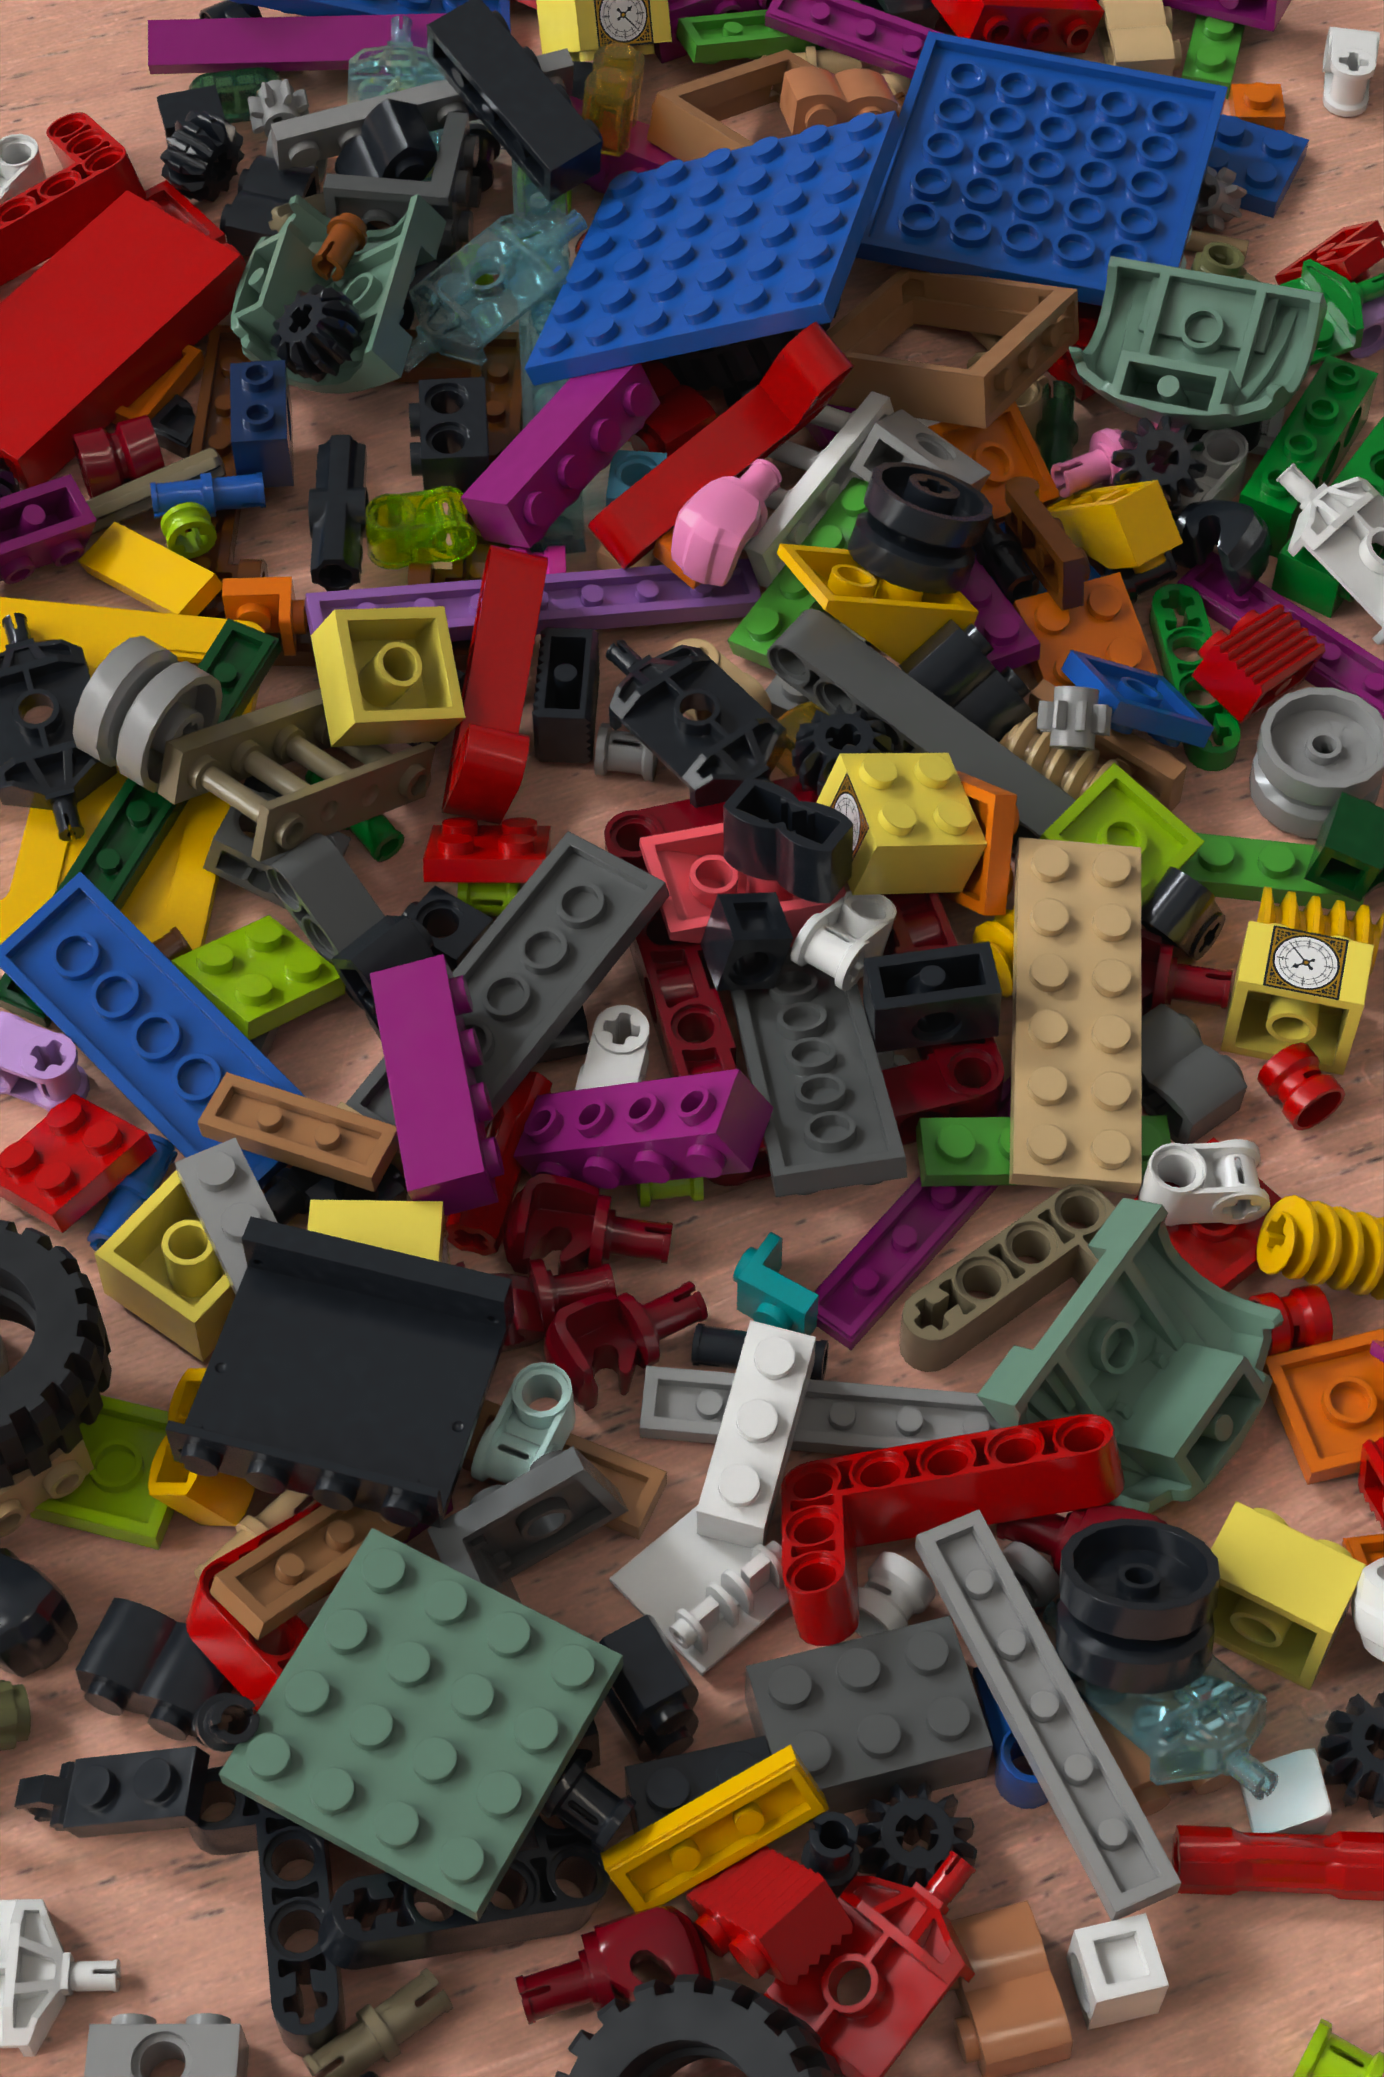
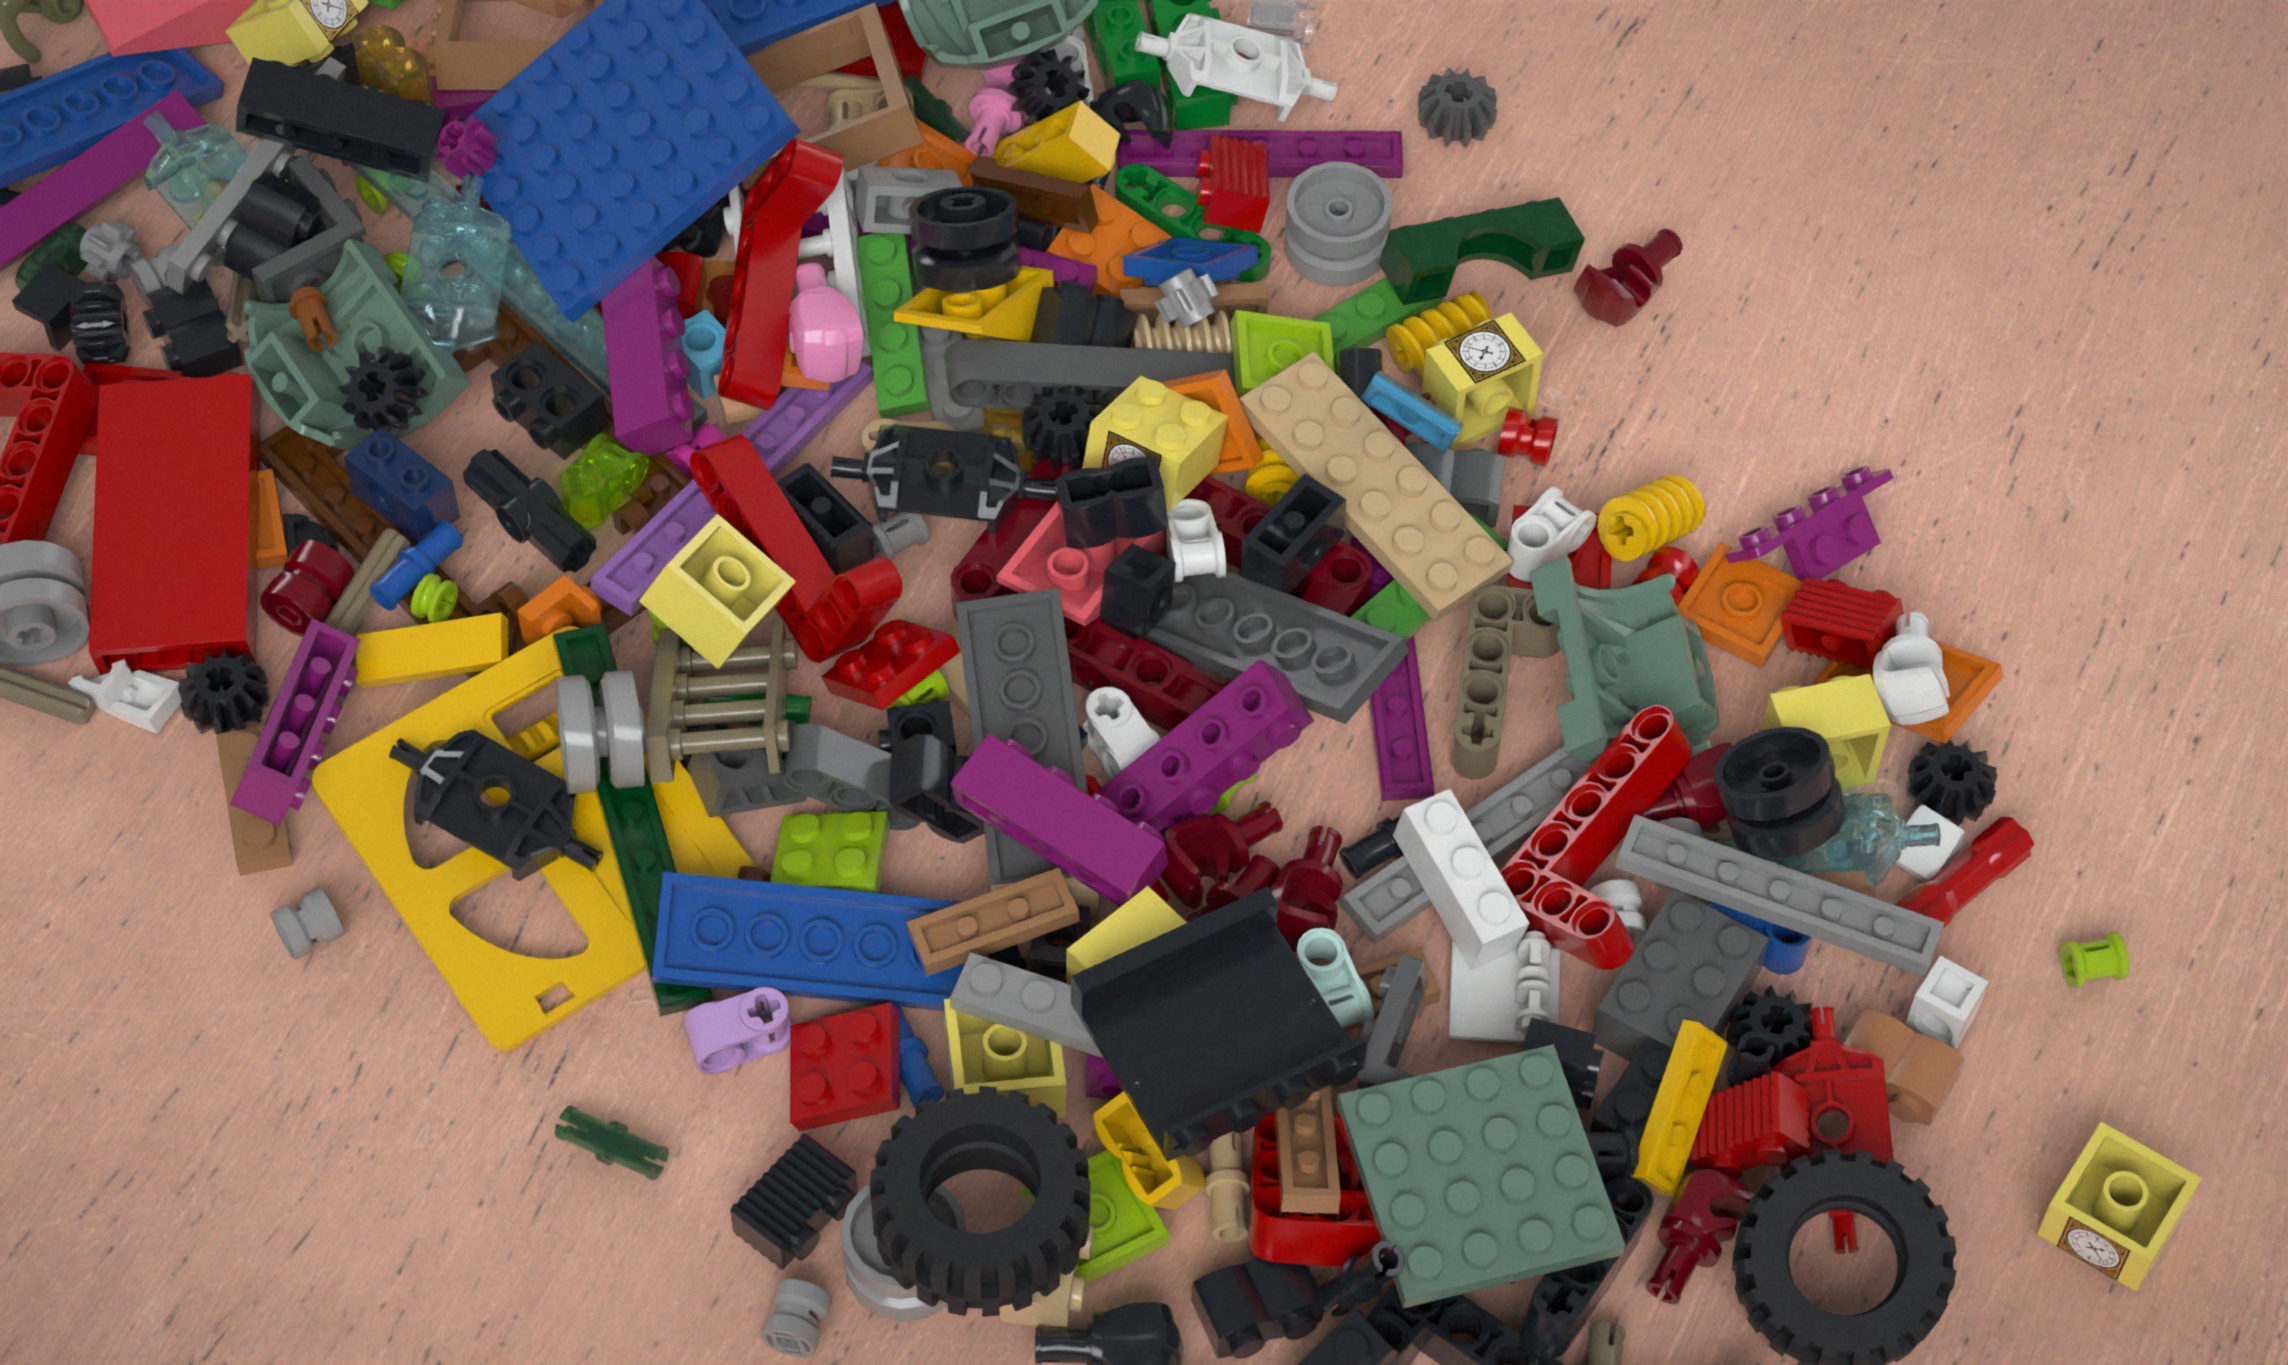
camera: 45 degrees left, 0 degrees up
teal bracket [733,1232,819,1336] -> none
none -> magenta gear [436,115,498,180]
none -> dark azure slope [1361,370,1464,452]

